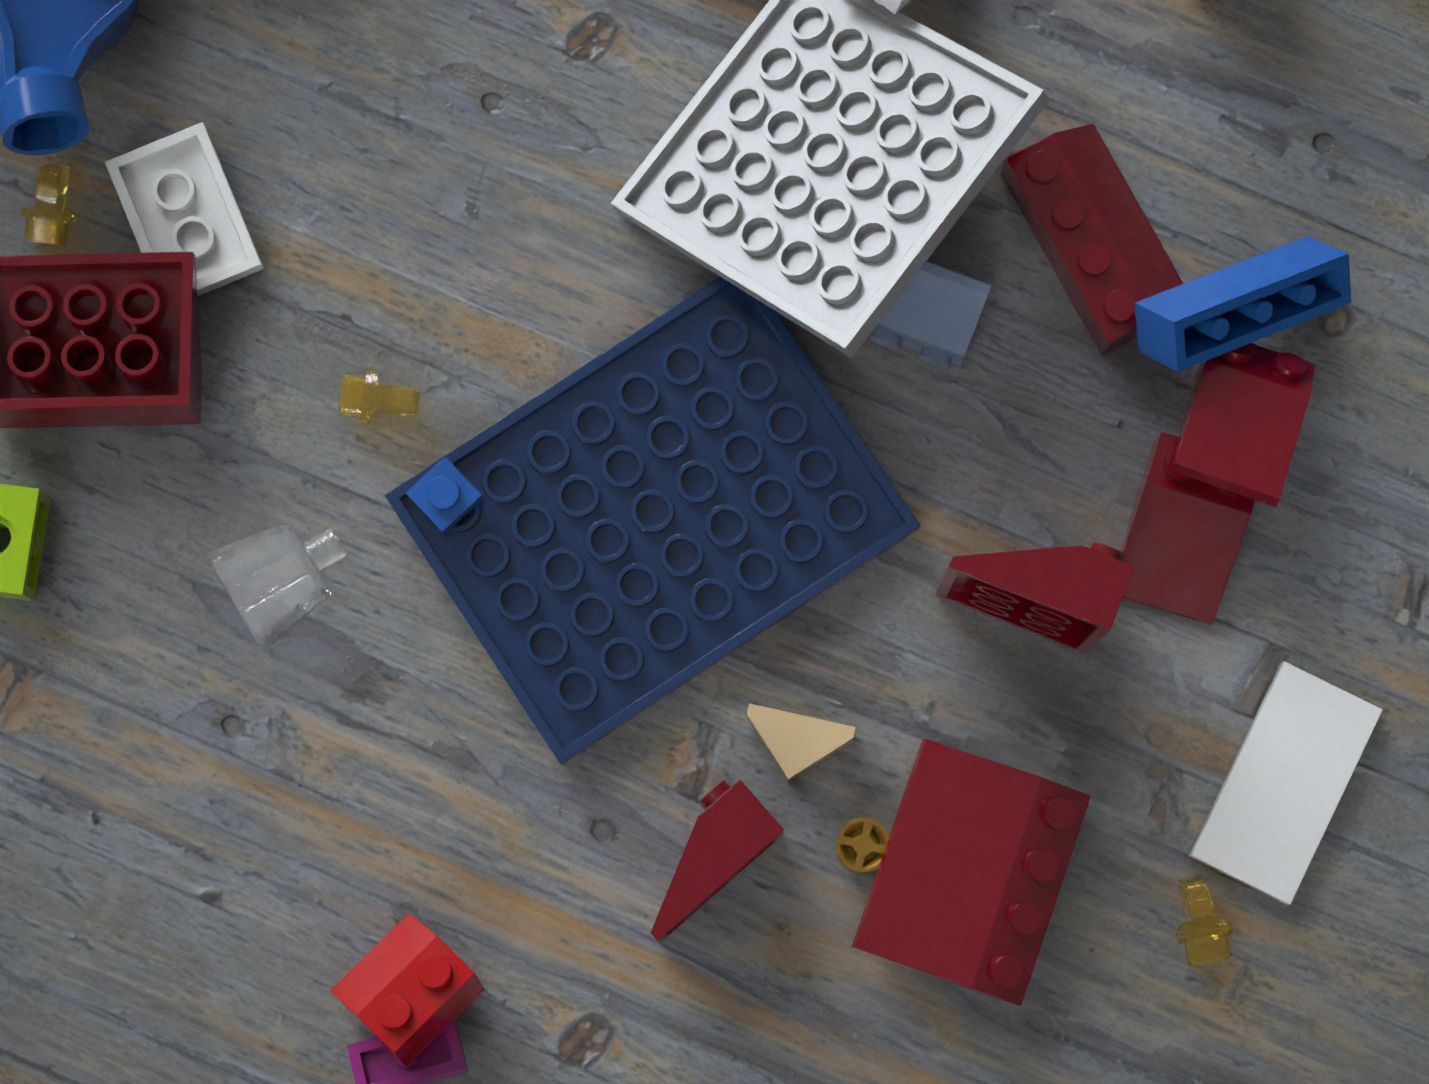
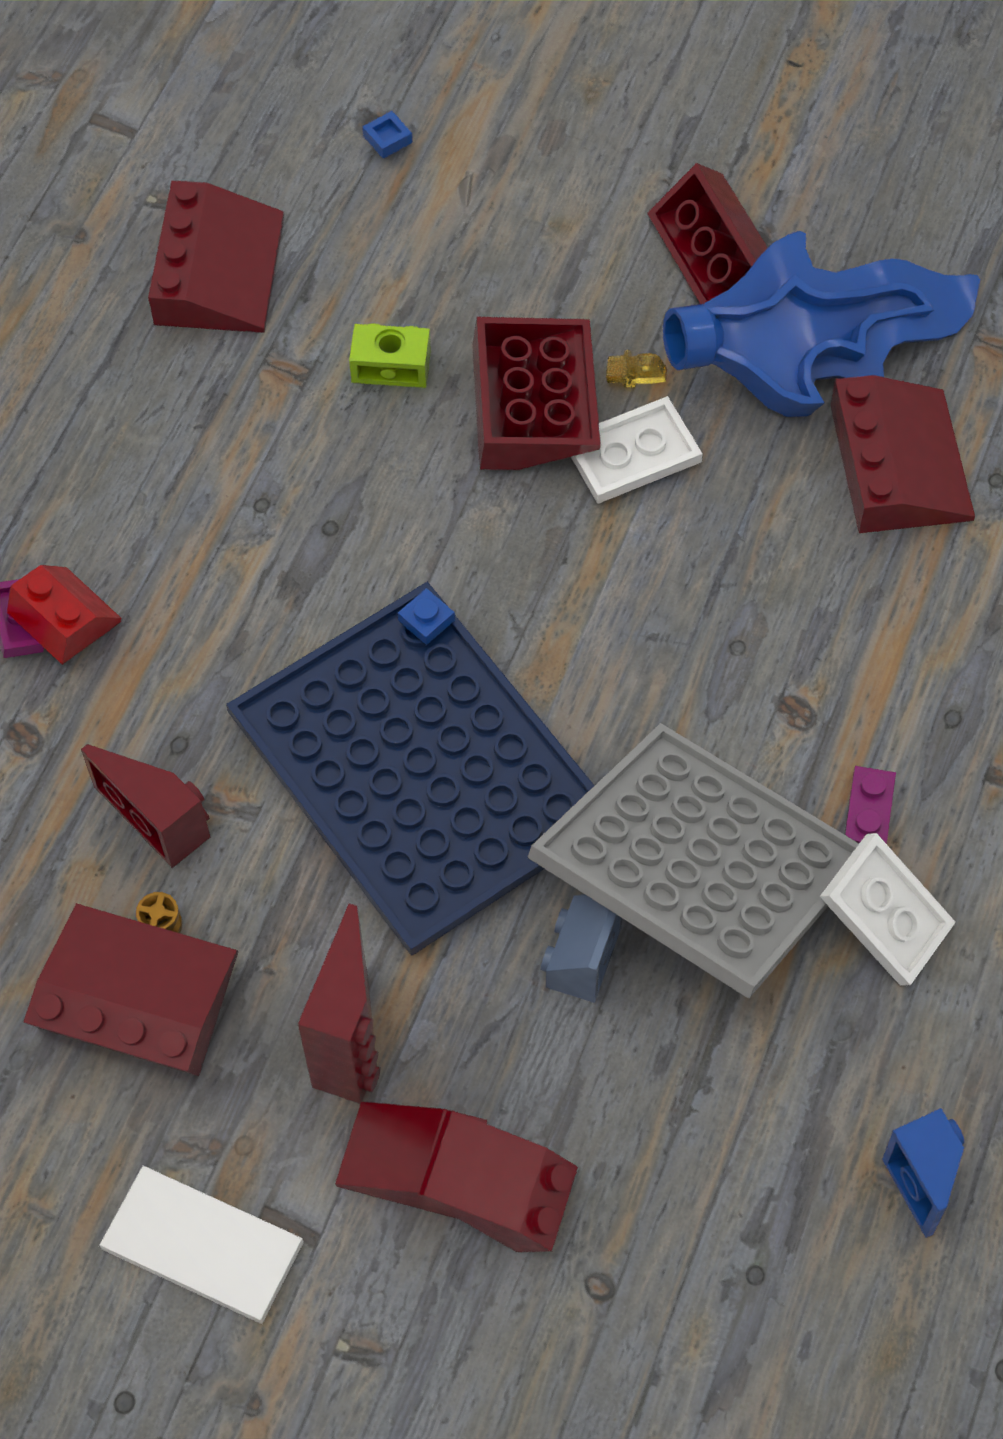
camera: 85 degrees right, 20 degrees down
clear torso [206,523,347,648] -> none
clear yellow piece [338,369,420,426] -> none
tan slope [747,703,856,783] -> none
dark red slope [1000,124,1184,356] -> none
blue brick [1134,236,1351,372] -> none
clear yellow piece [1175,875,1233,966] -> none

